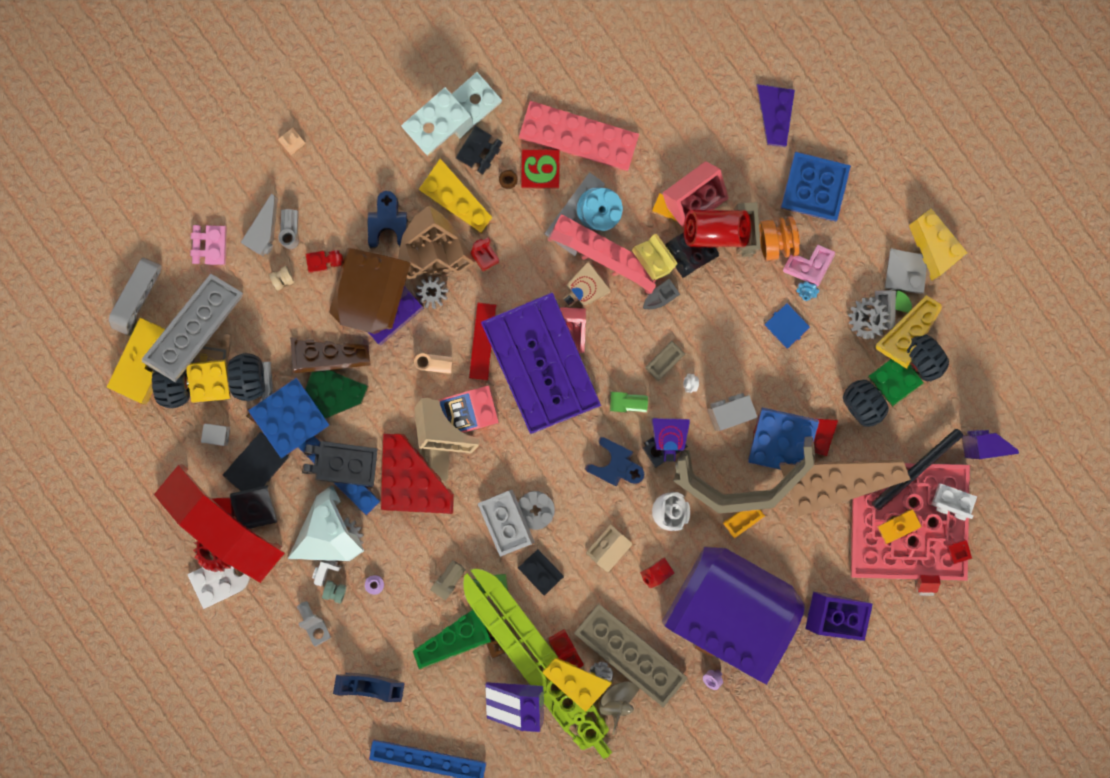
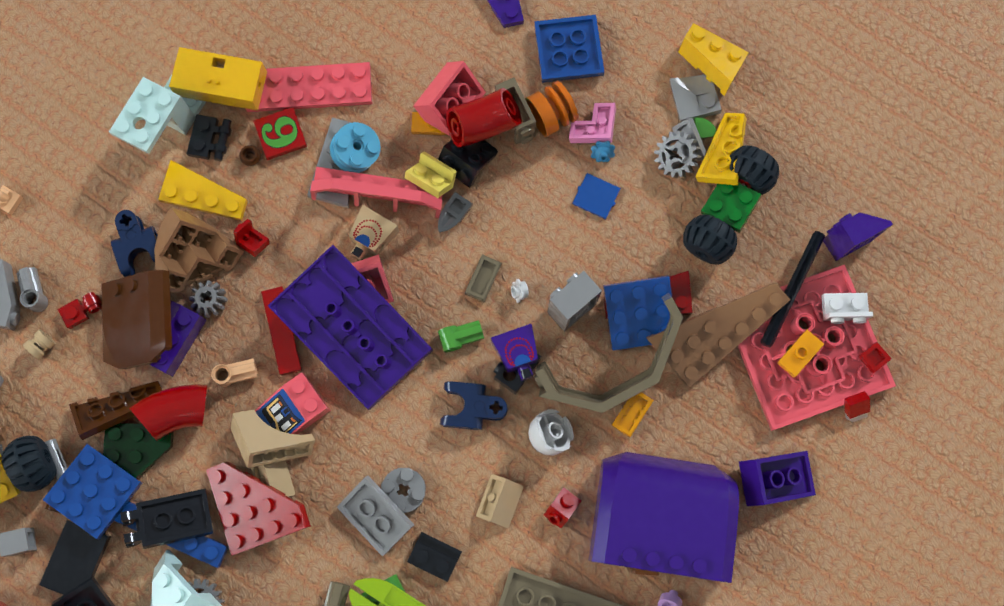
camera: 25 degrees left, 10 degrees down
none -> red brick [129,384,207,441]
none -> yellow brick [169,47,267,111]

